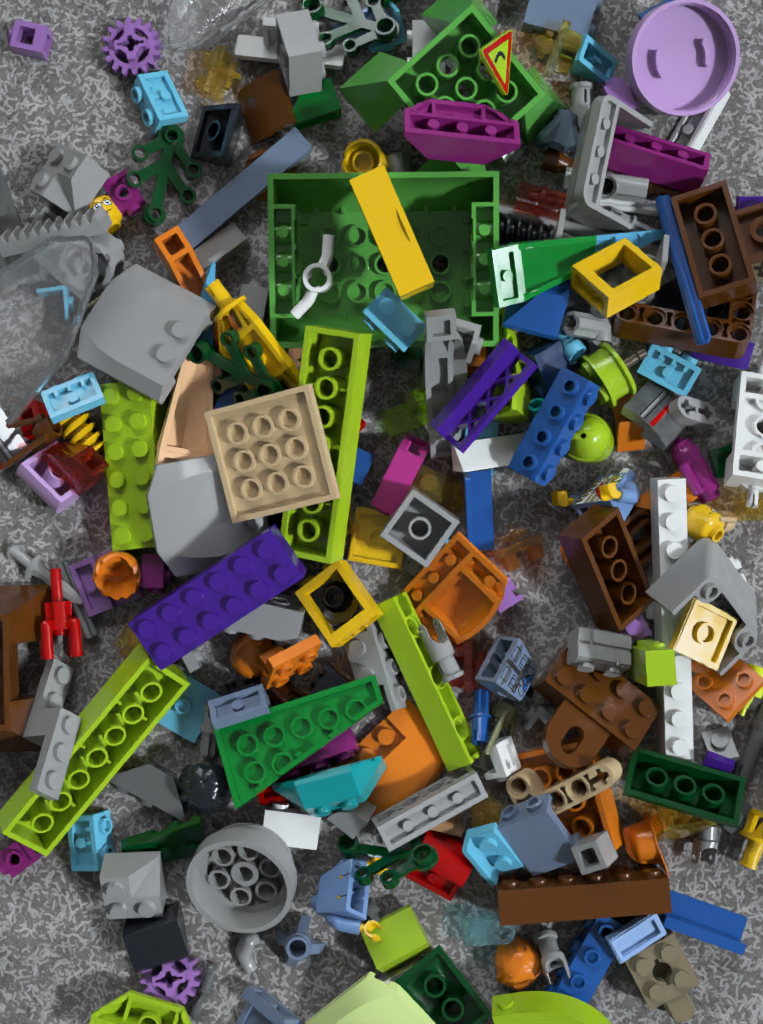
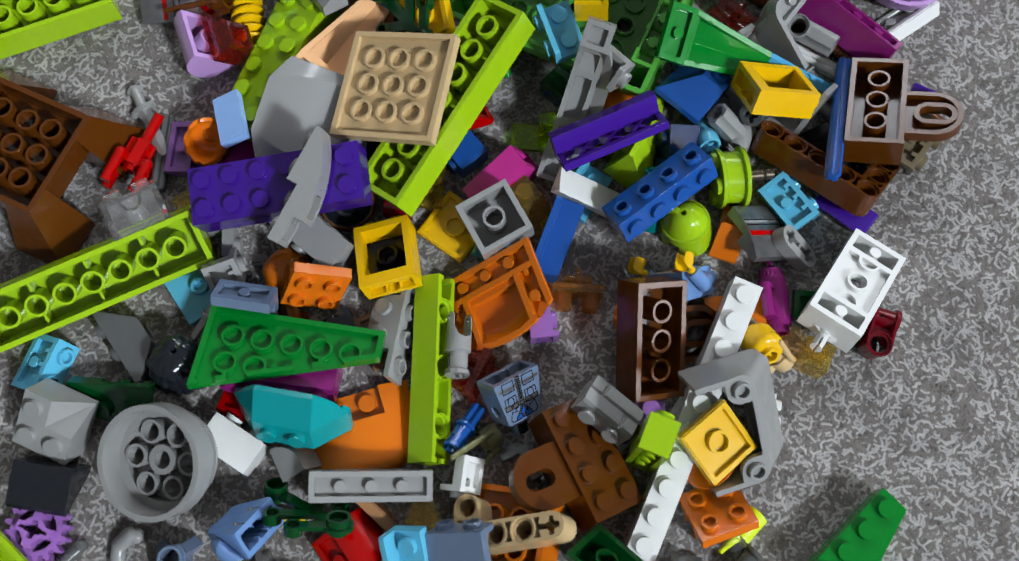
camera: 25 degrees right, 15 degrees down
light grey bracket [23,658,82,801] -> none
none -> clear slope [99,177,171,241]
none -> light grey bracket [200,247,249,292]
none -> light blue tile [212,89,250,149]
none -> light grey slope [267,125,331,248]

